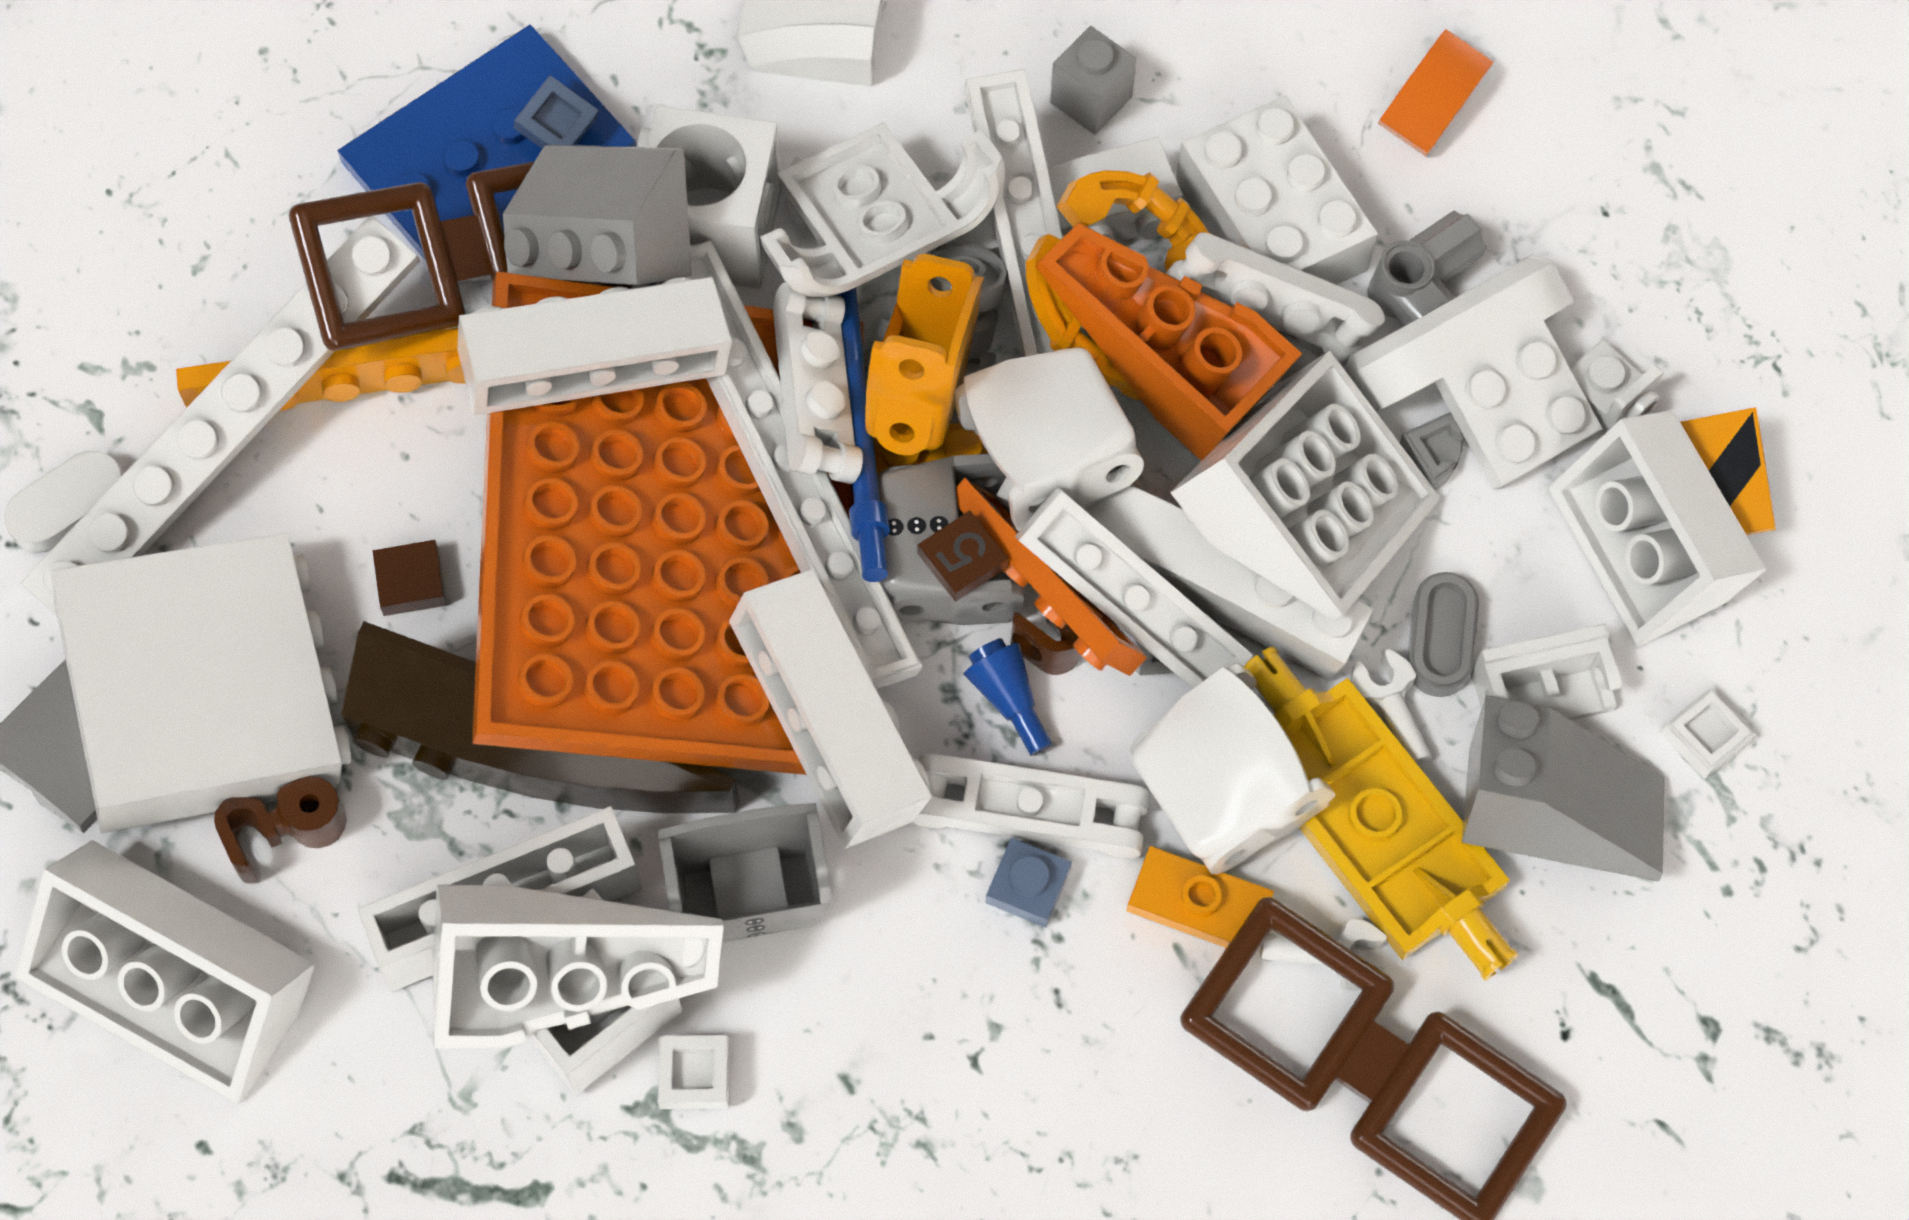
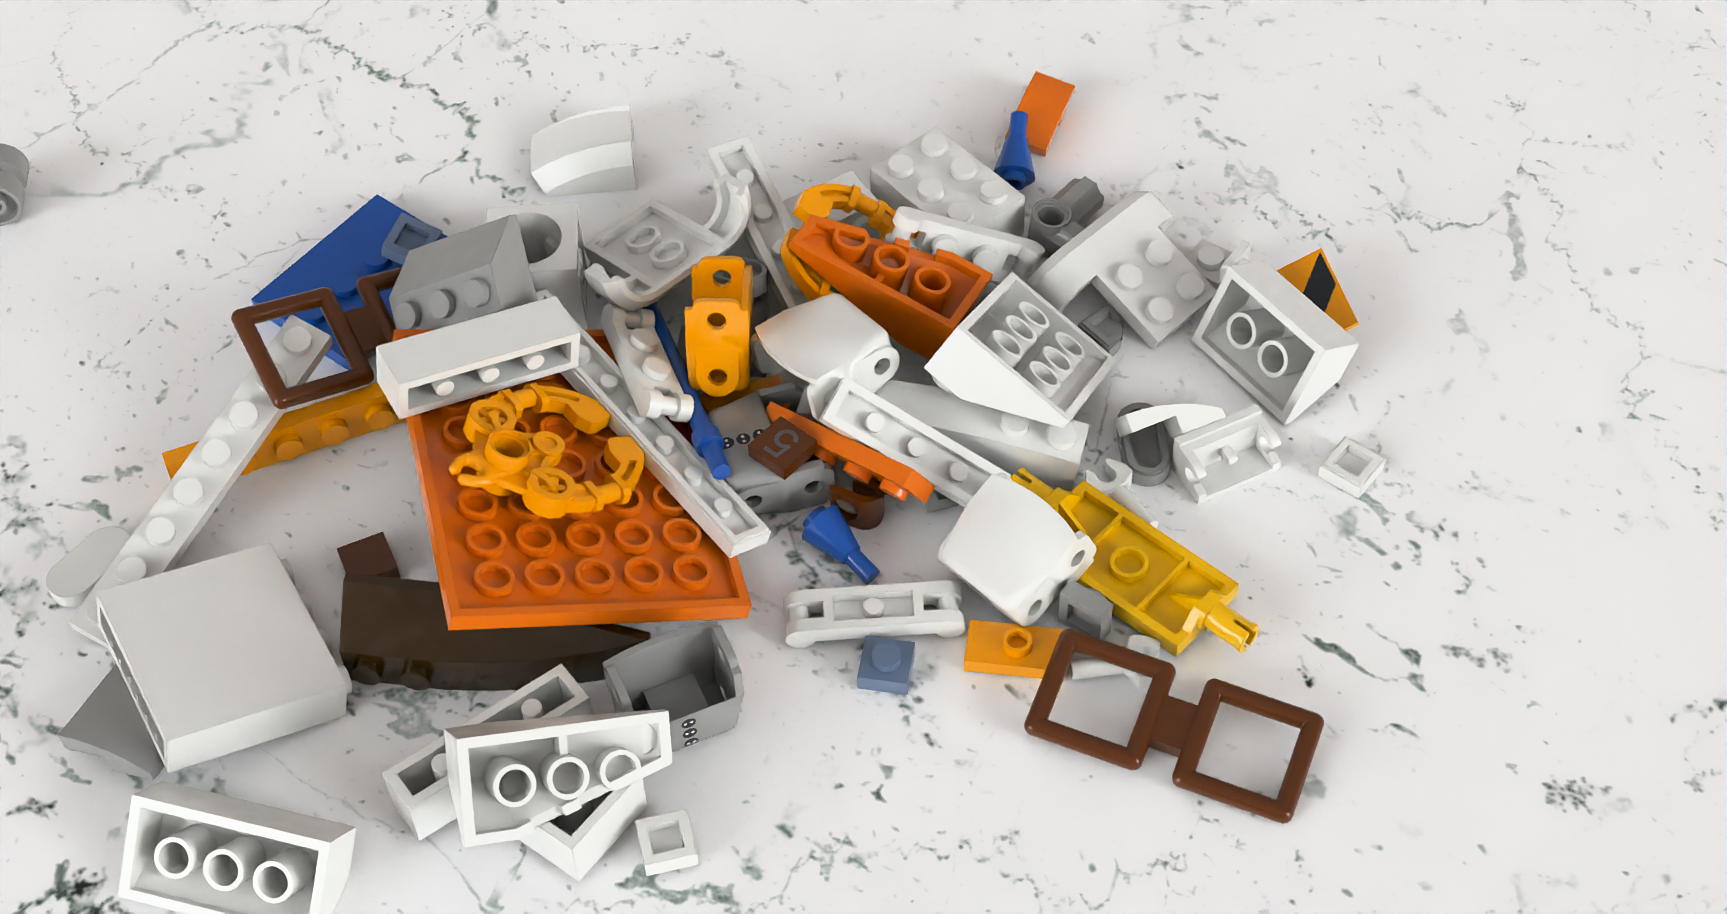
camera: 10 degrees left, 15 degrees down
reddish brown leg [214,776,347,884] -> none
white brick [729,569,932,849] -> none
light grey brick [1050,25,1137,135] -> none
light grey slope [1461,695,1665,882] -> none
none -> light orange piece [449,382,644,519]
none -> blue cone [993,111,1035,190]
none -> light grey plate [1058,579,1113,640]
none -> white slope [1114,403,1226,438]

